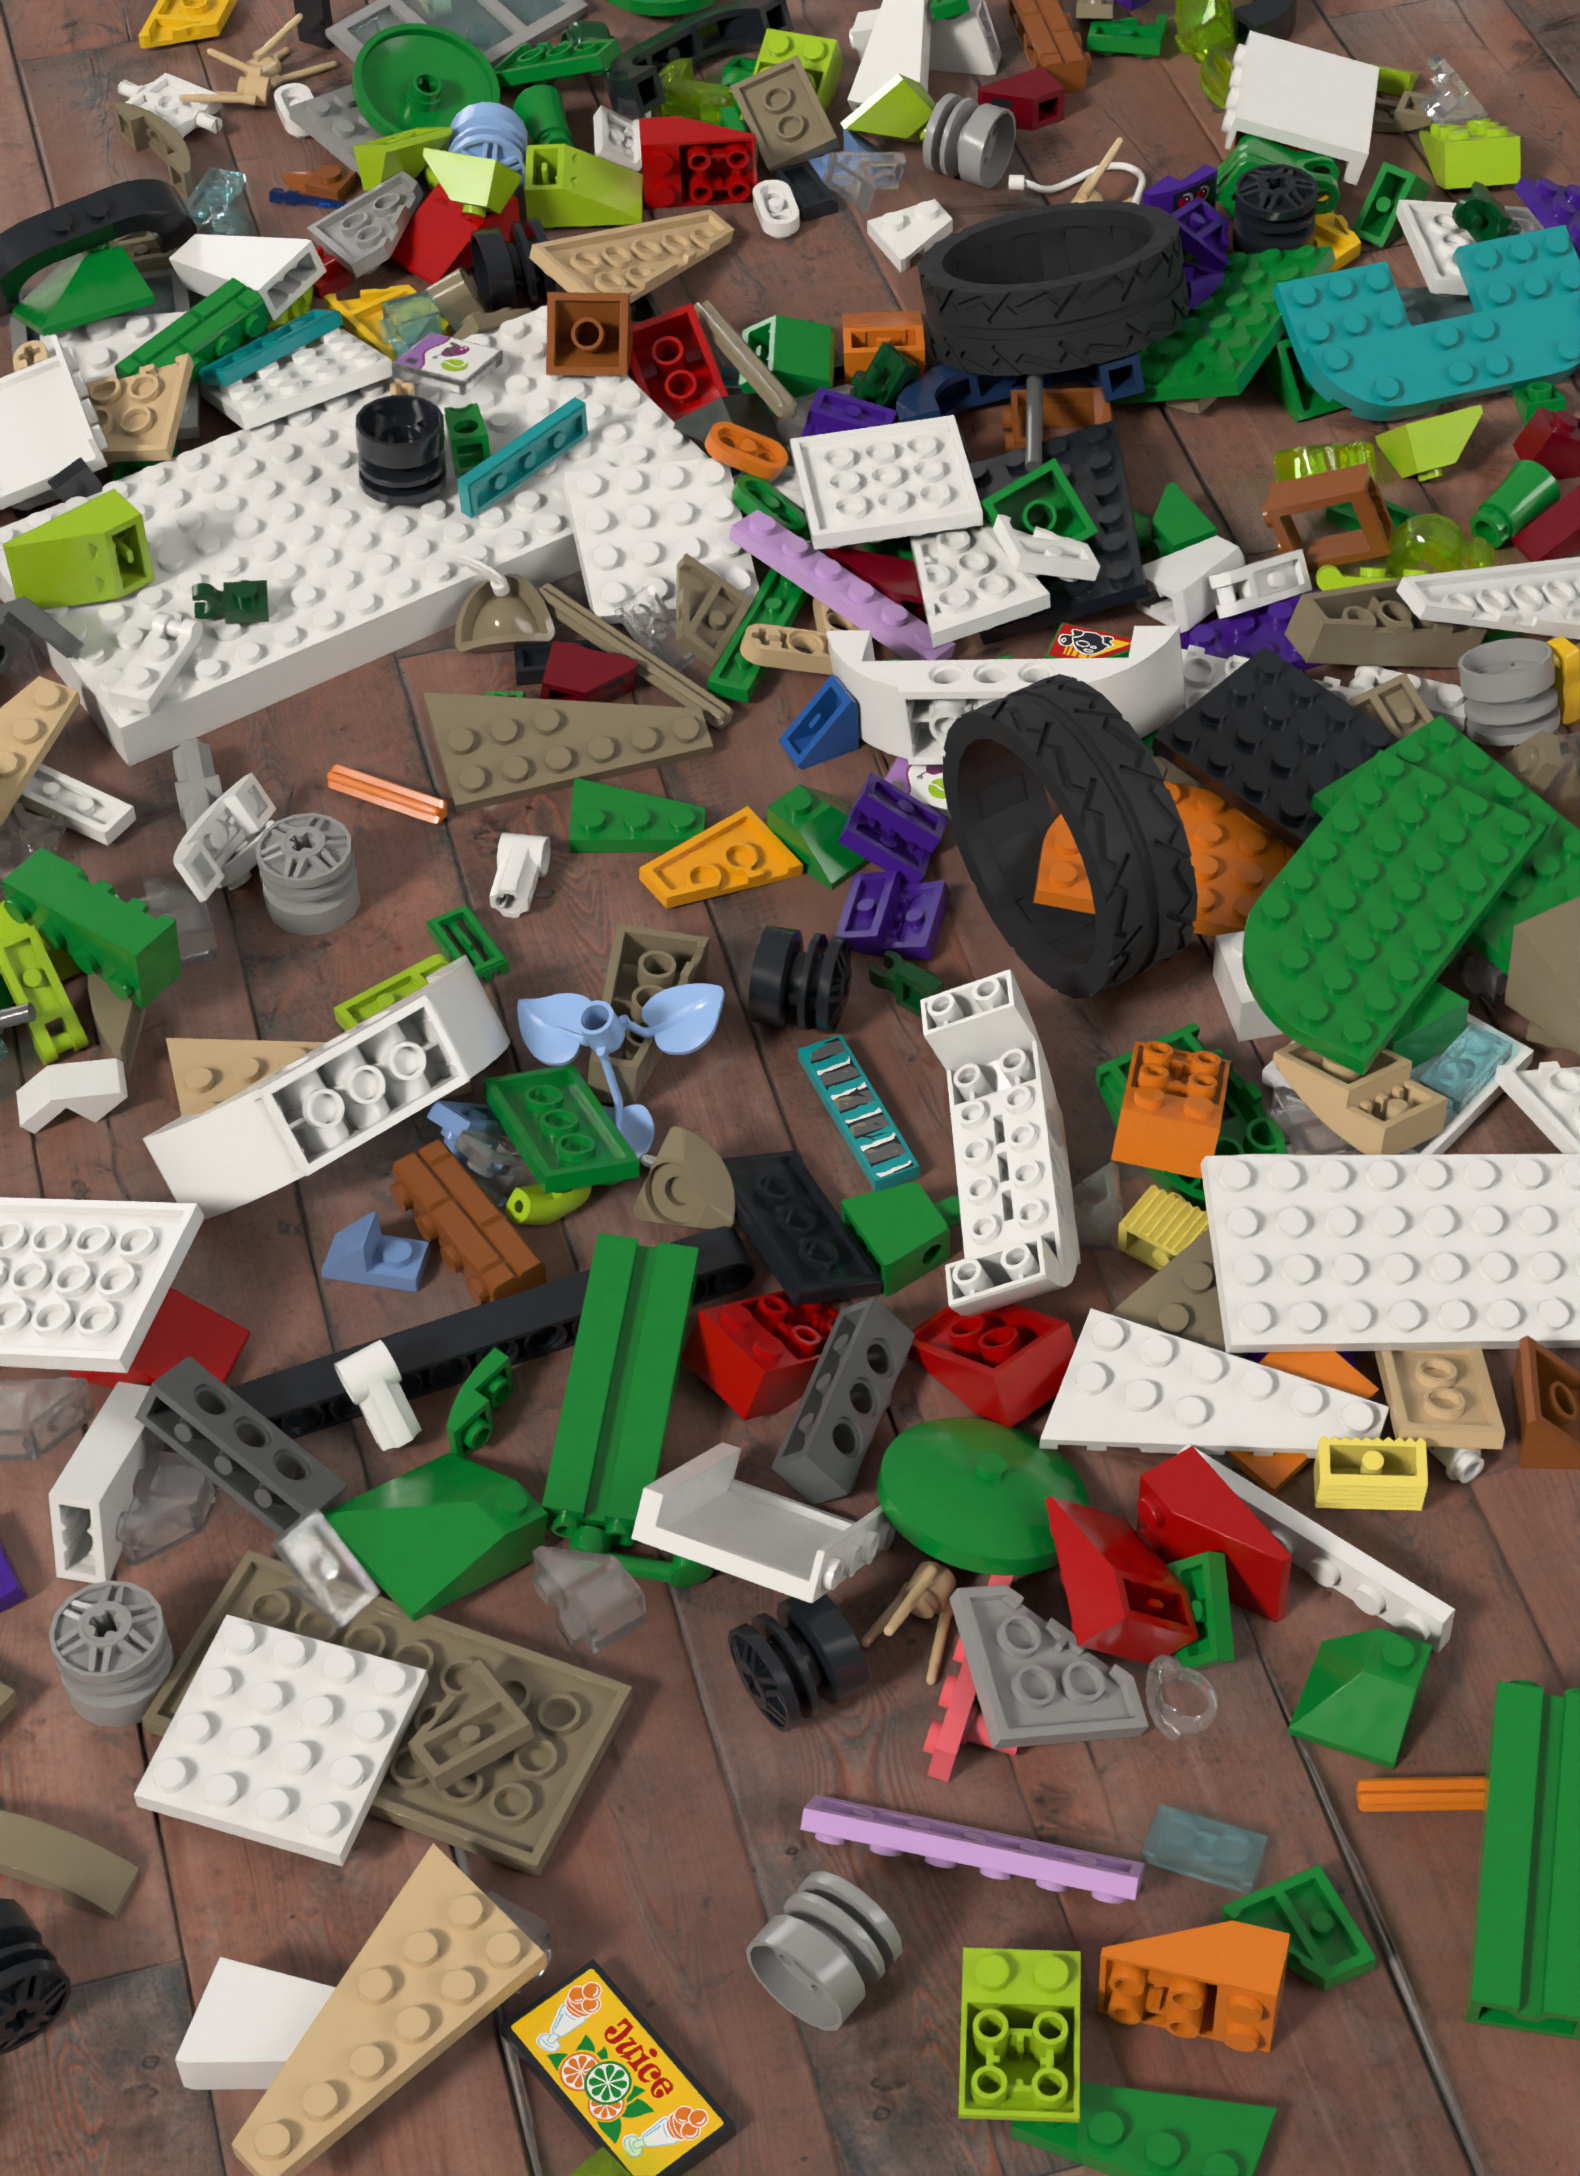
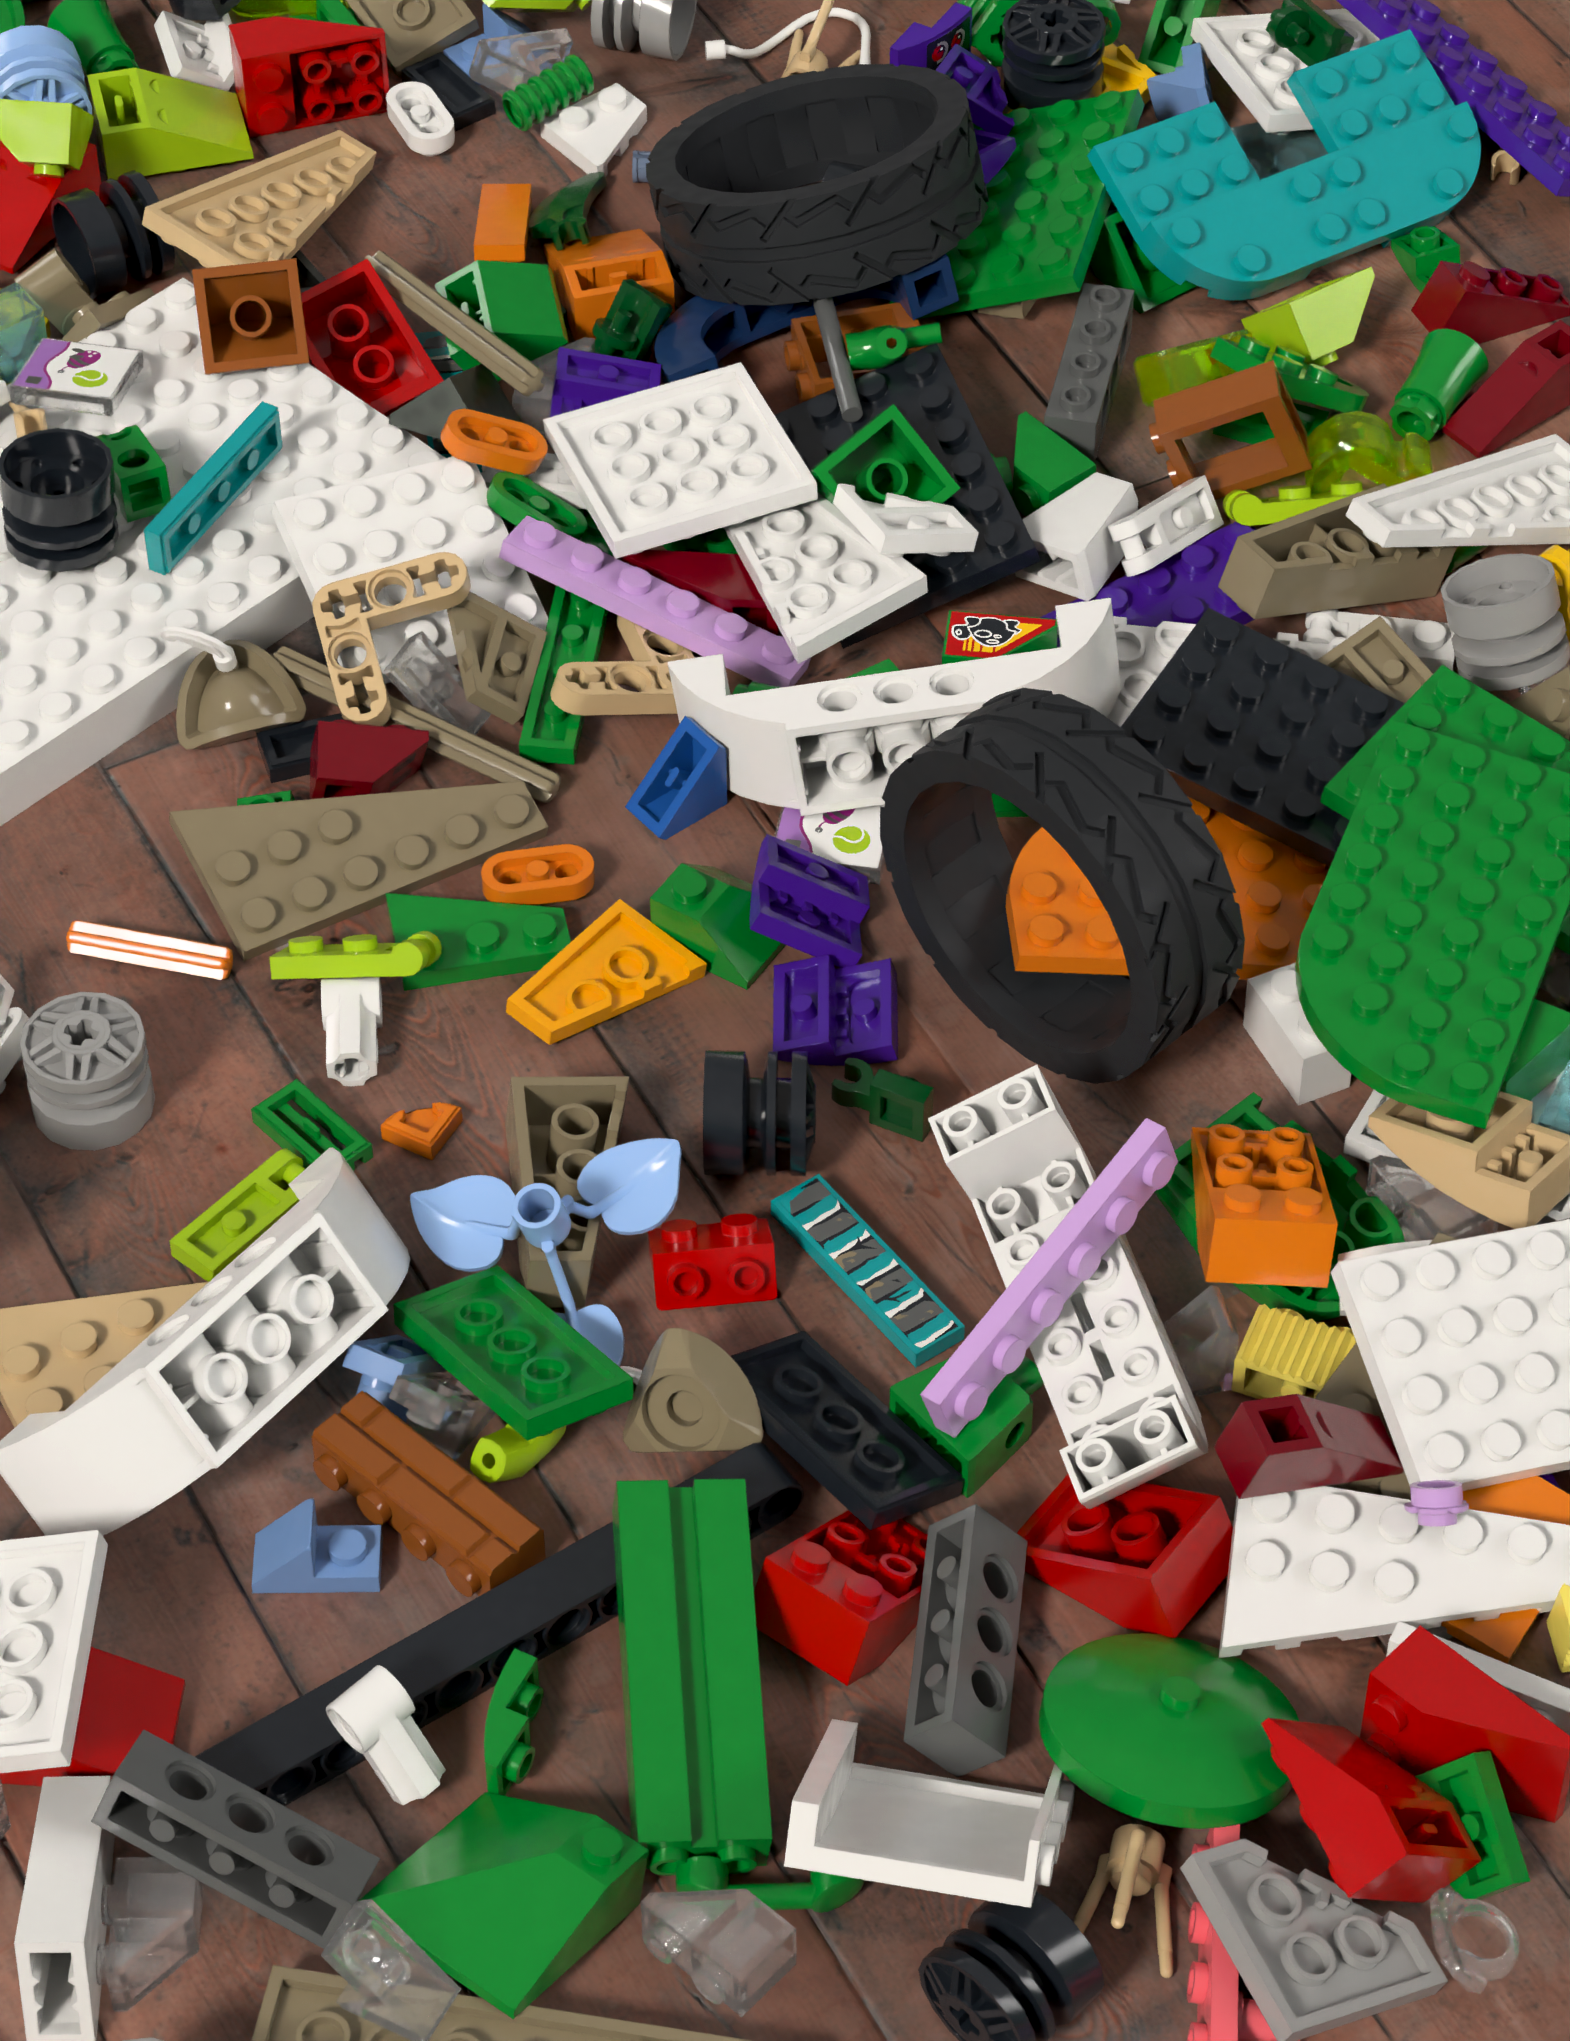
camera: 15 degrees left, 0 degrees up
none -> lime plate [269,931,442,979]
none -> tan beam [312,552,471,727]
none -> orange tile [380,1102,463,1160]
none -> orange tile [474,184,532,262]
none -> orange plate [481,844,595,905]
none -> green piece [502,54,594,131]
none -> dark green piece [529,172,607,251]
none -> red bracket [648,1213,777,1311]
none -> green piece [845,322,943,371]
none -> lavender plate [920,1118,1178,1438]
none -> dark grey brick [1044,283,1134,464]
none -> medium blue slope [1147,42,1213,121]
none -> green plate [1210,335,1369,415]
none -> dark red slope [1214,1394,1404,1499]
none -> lavender plate [1404,1480,1469,1526]

